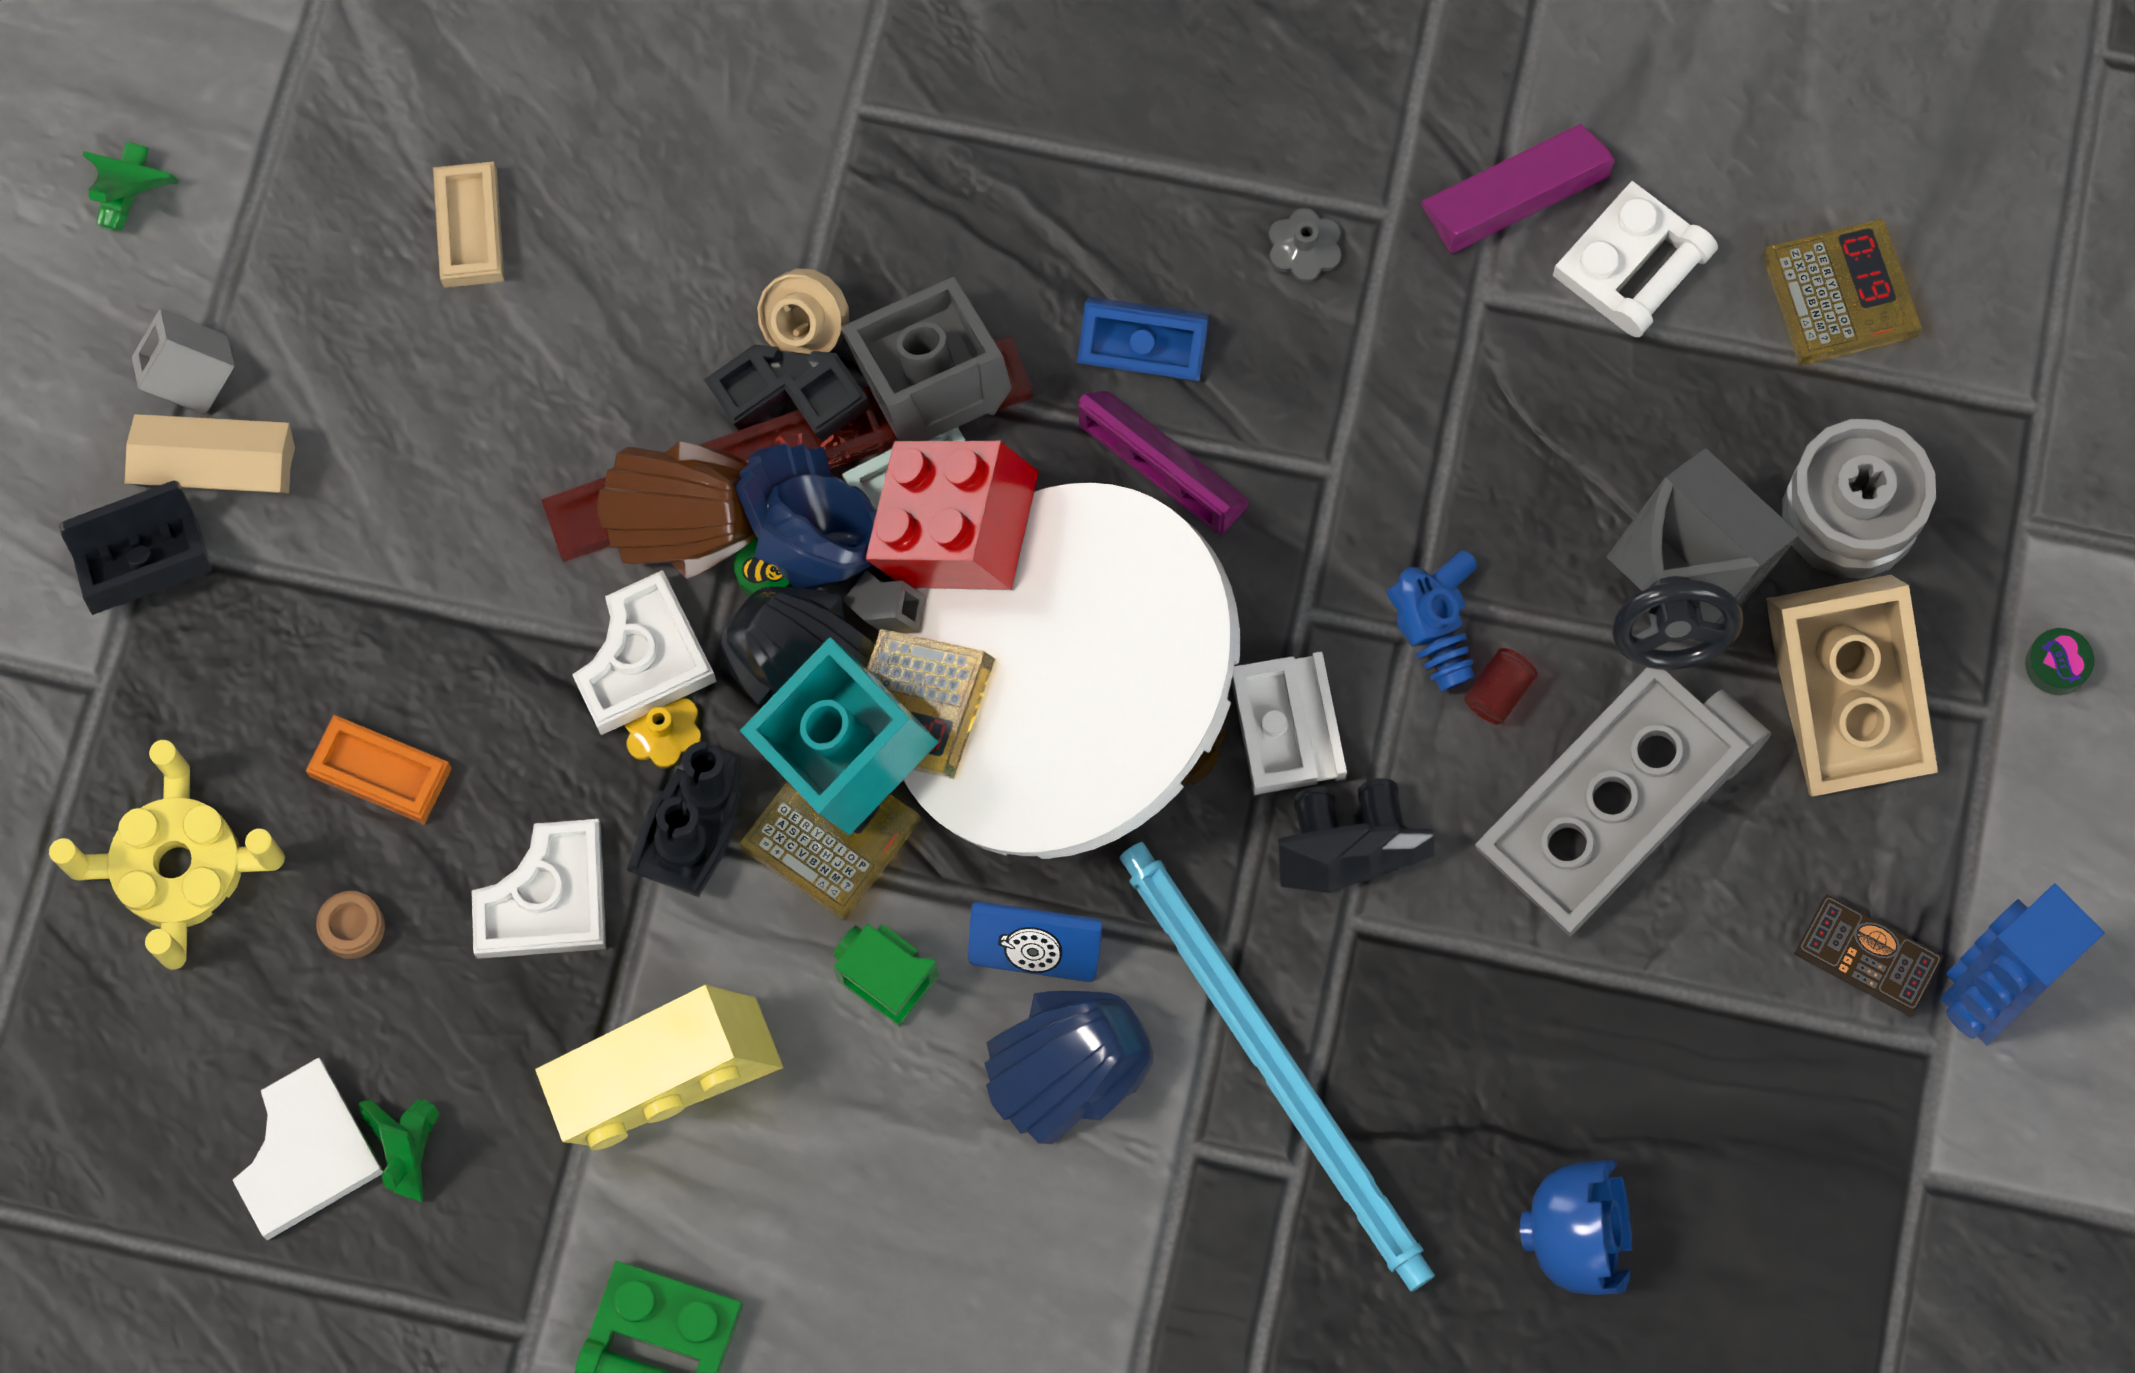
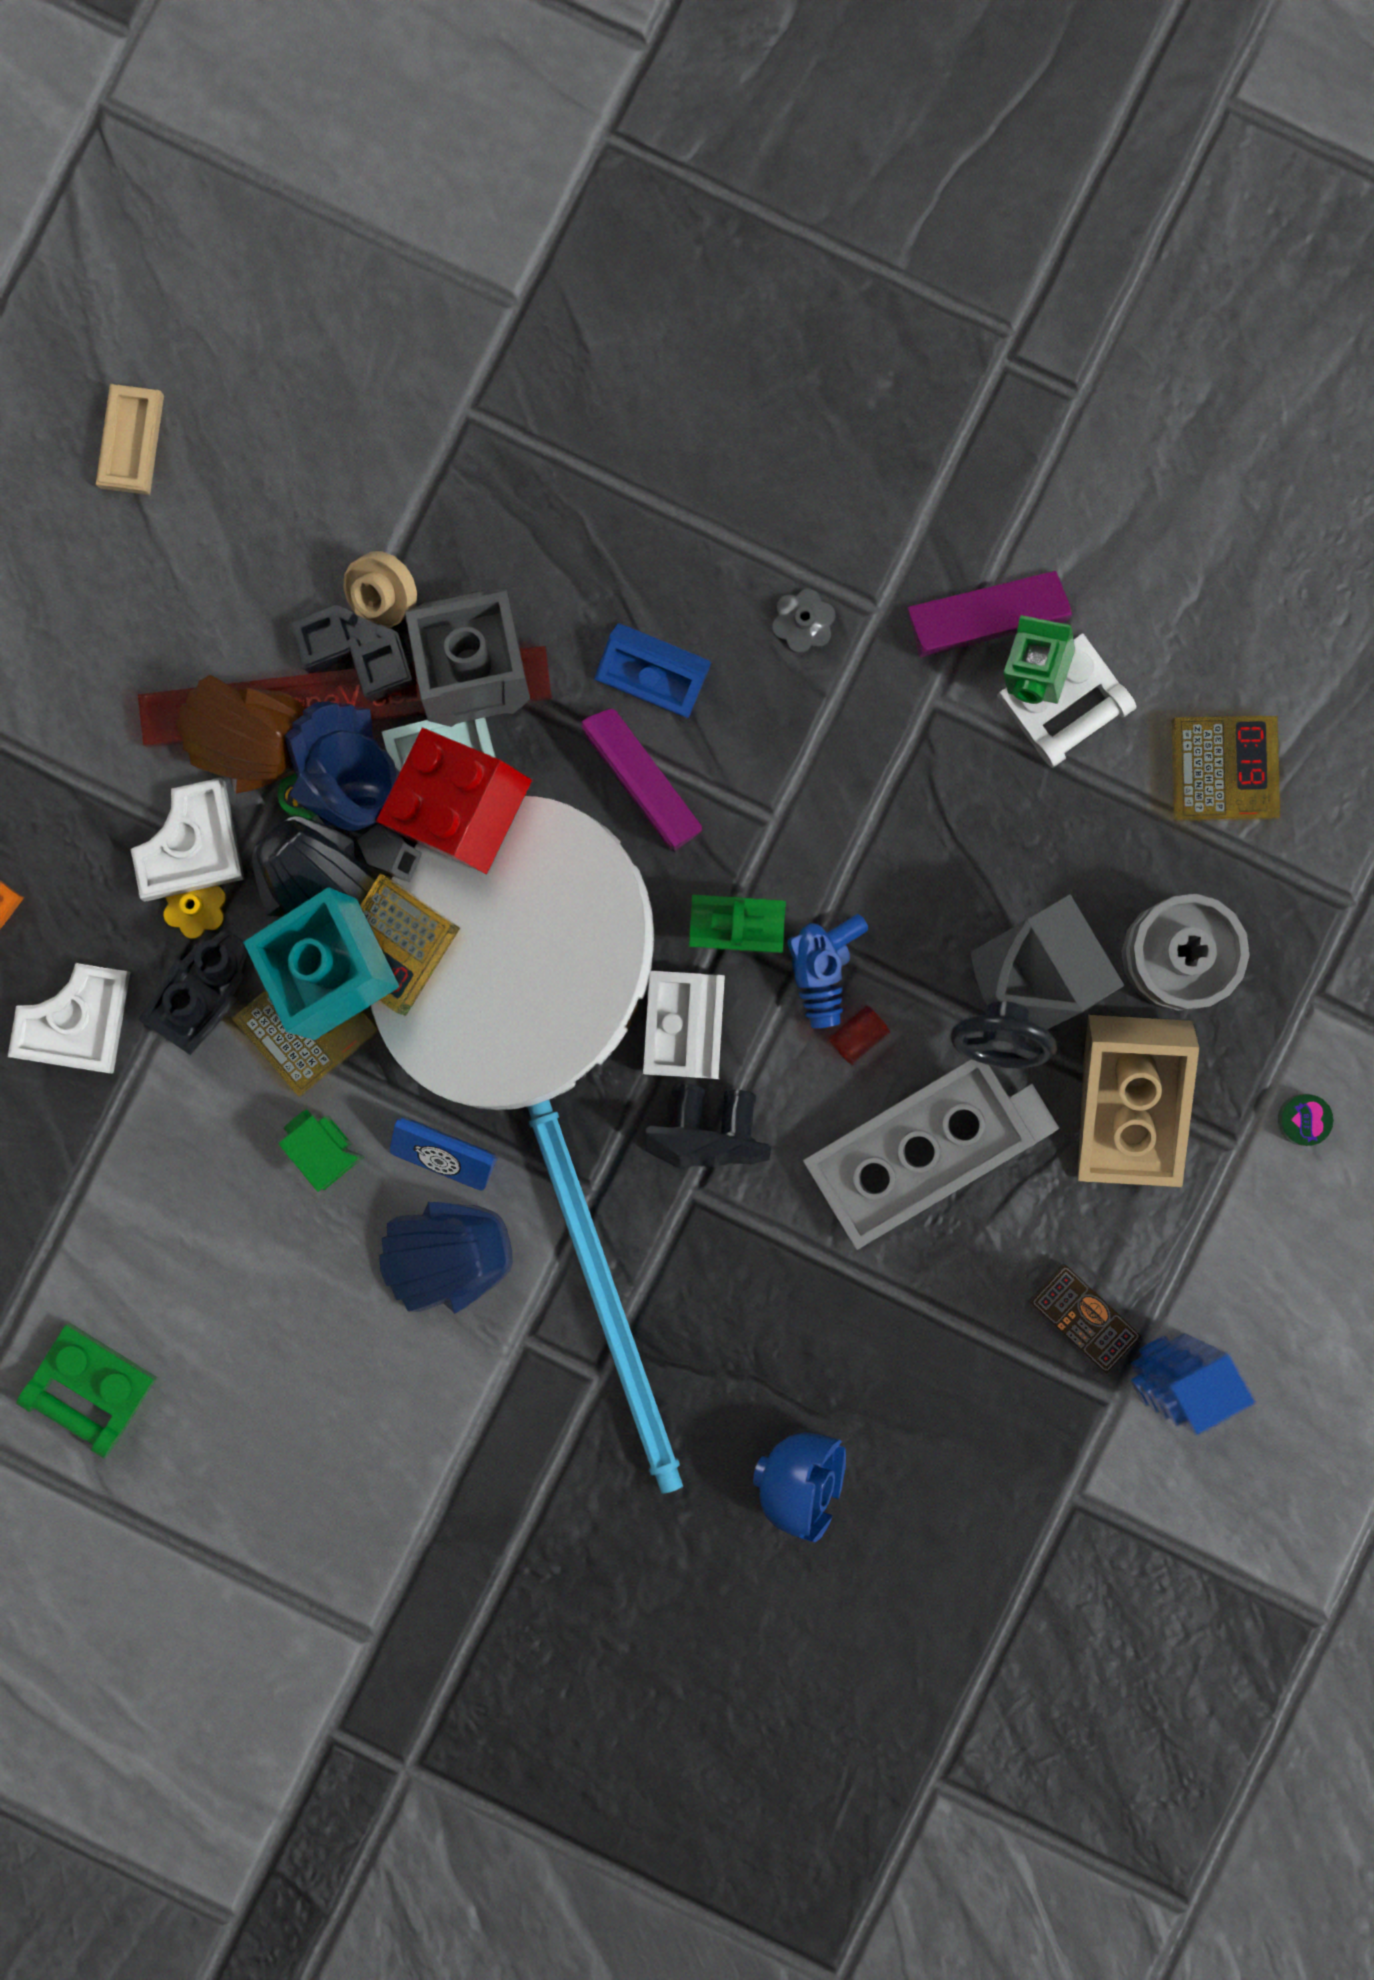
camera: 10 degrees right, 15 degrees up
light yellow wedge [535,985,784,1151] -> none
none -> green hips [689,895,786,953]
none -> green window [1003,615,1075,704]

